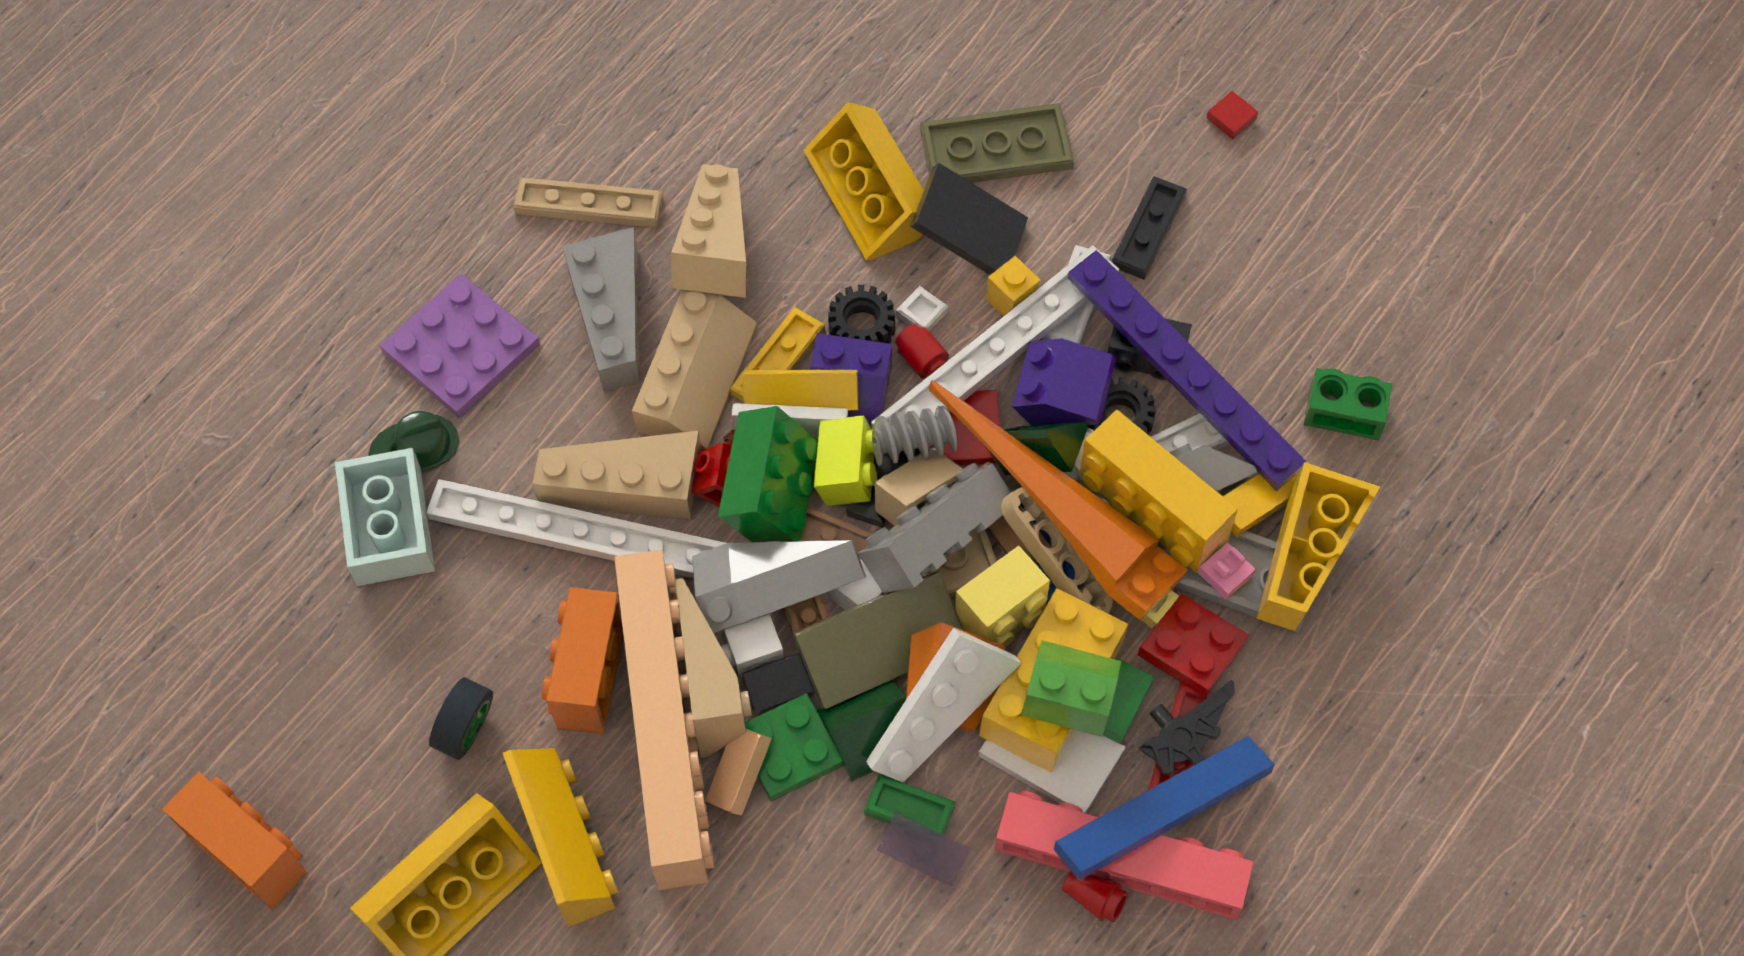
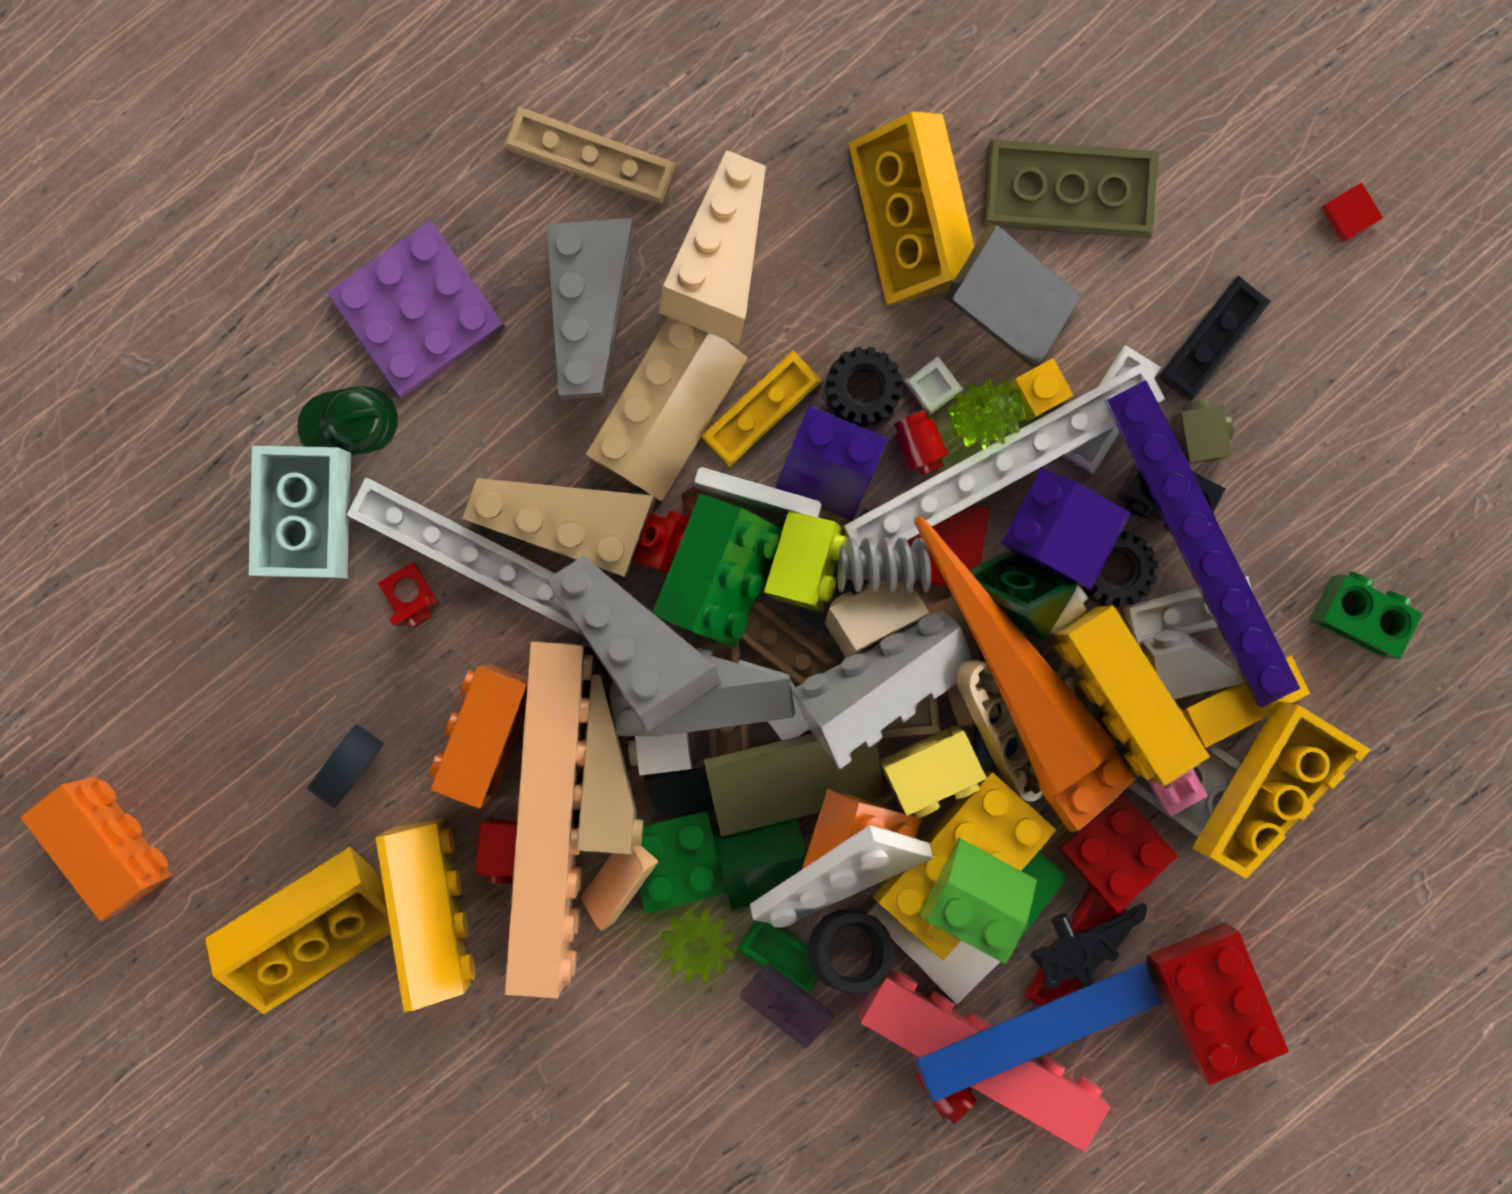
camera: 10 degrees right, 25 degrees up
yellow tile [742,370,859,410] -> none
none -> red bracket [378,562,440,629]
none -> red brick [476,818,518,884]
none -> light grey wedge [547,556,721,731]
none -> clear neon green gear [661,906,735,983]
none -> black tyre [808,910,893,994]
none -> clear neon green gear [948,378,1026,449]
none -> red brick [1148,923,1289,1085]
none -> olive brick [1171,400,1234,465]

